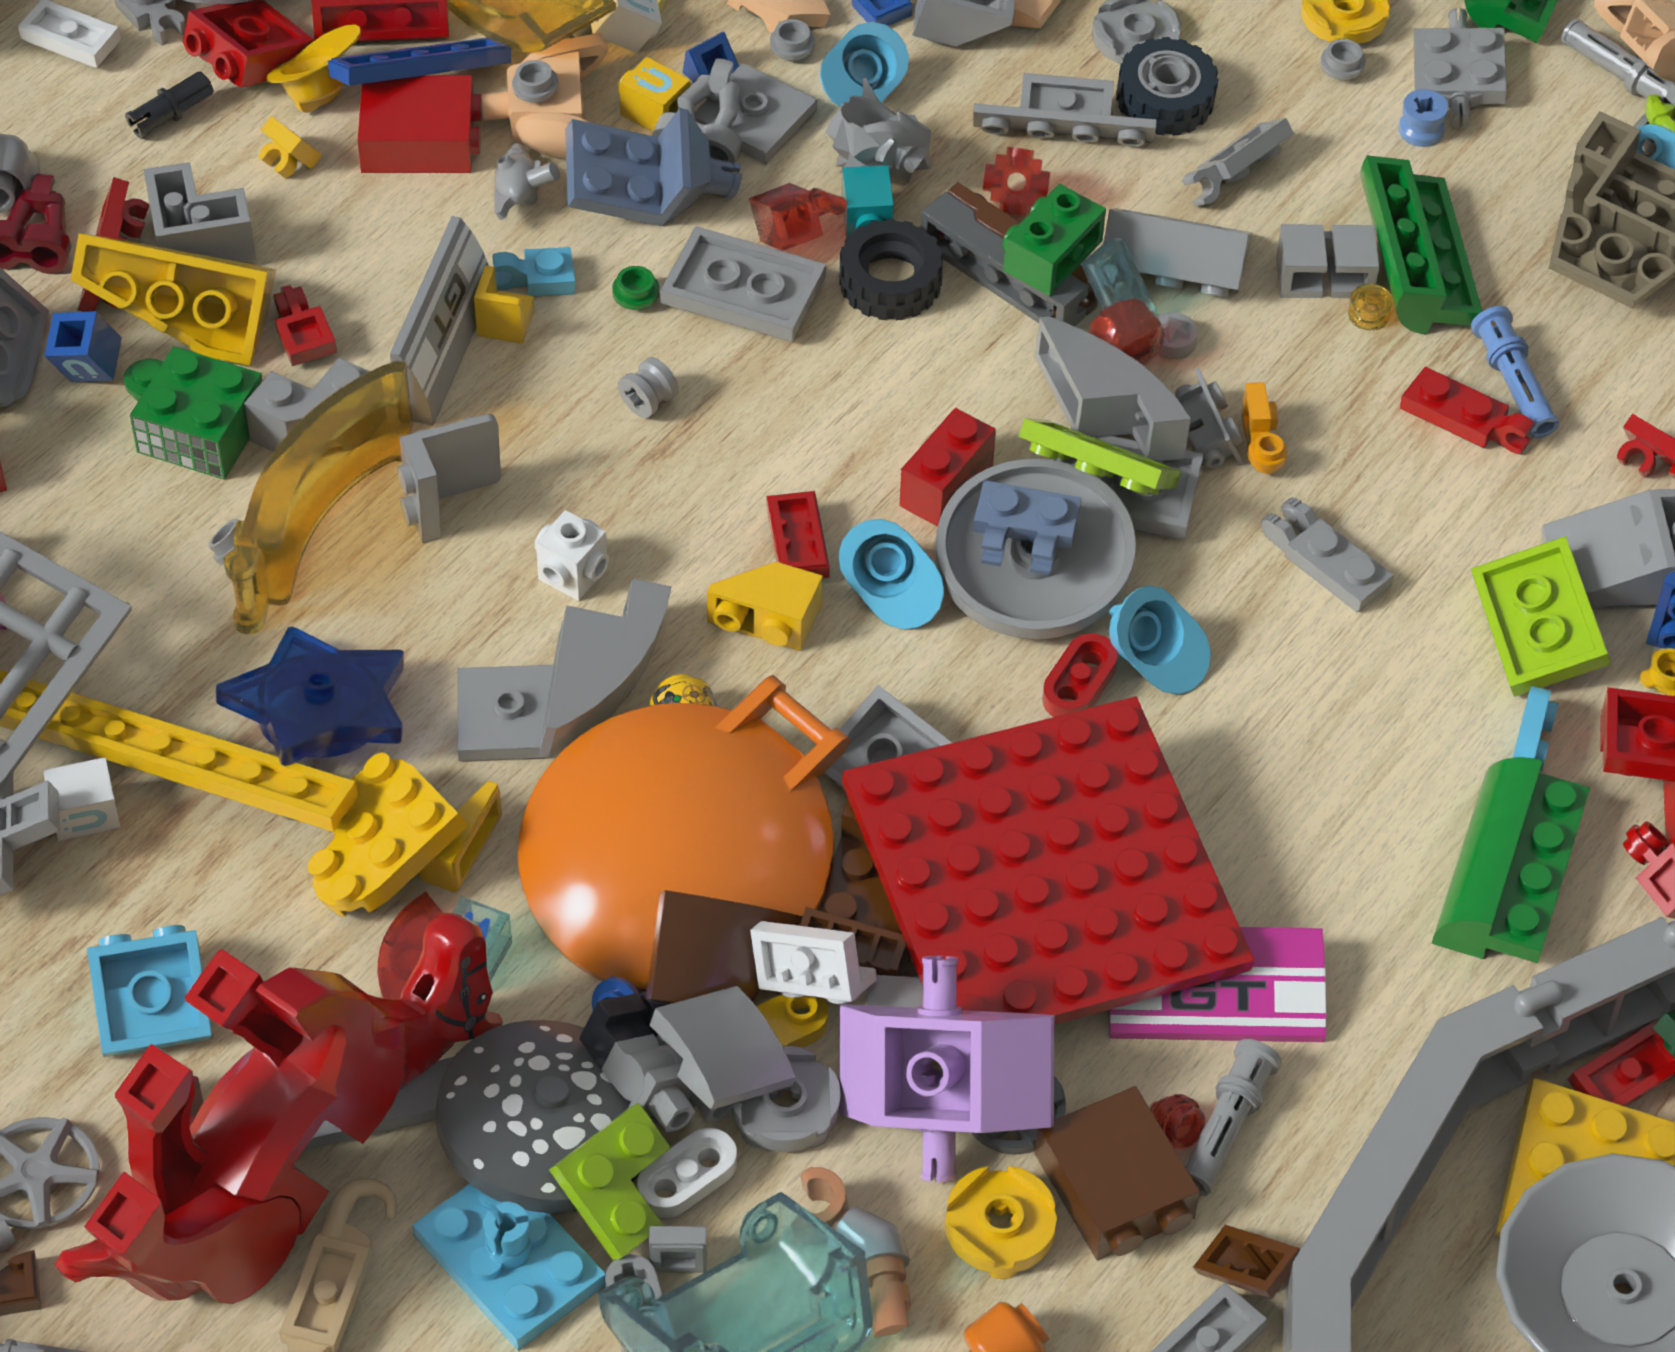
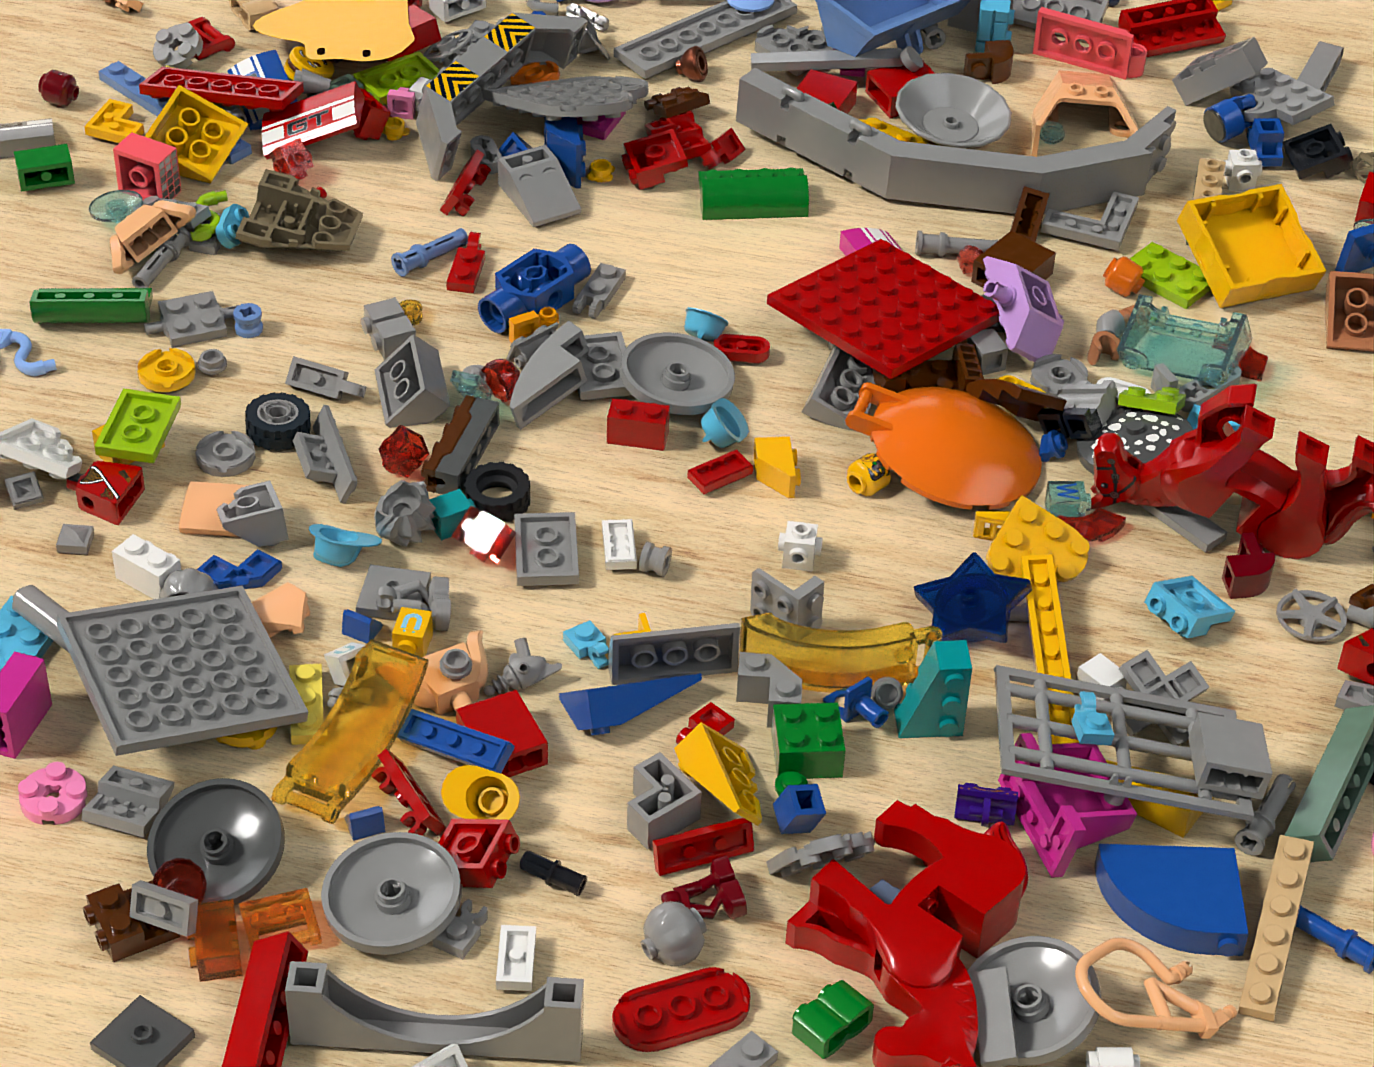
camera: 115 degrees left, 10 degrees down
yellow tile [258,116,323,179] -> none
light grey plate [458,665,560,761] -> none
light grey slope [538,578,672,758] -> none
sand blue plate [565,108,742,226] -> none
green plate [612,266,659,310] -> none
light grey slope [650,986,796,1110] -> none
white bracket [750,921,877,1004] -> none
light grey plate [770,19,815,61] -> none
yellow plate [944,1166,1057,1280] -> none
sand blue plate [973,480,1082,575] -> none
green brick [1002,183,1106,296] -> none
lime plate [1018,418,1182,495] -> none
green brick [1360,155,1482,335] -> none
lime plate [1471,536,1611,697] -> none
medium azure plate [1513,686,1559,772] -> none
none -> blue brick [478,244,591,333]
none -> blue wedge [559,673,702,735]
none -> white plate [602,519,637,570]
none -> blue bracket [823,676,889,728]
none -> teal wedge [894,640,973,738]

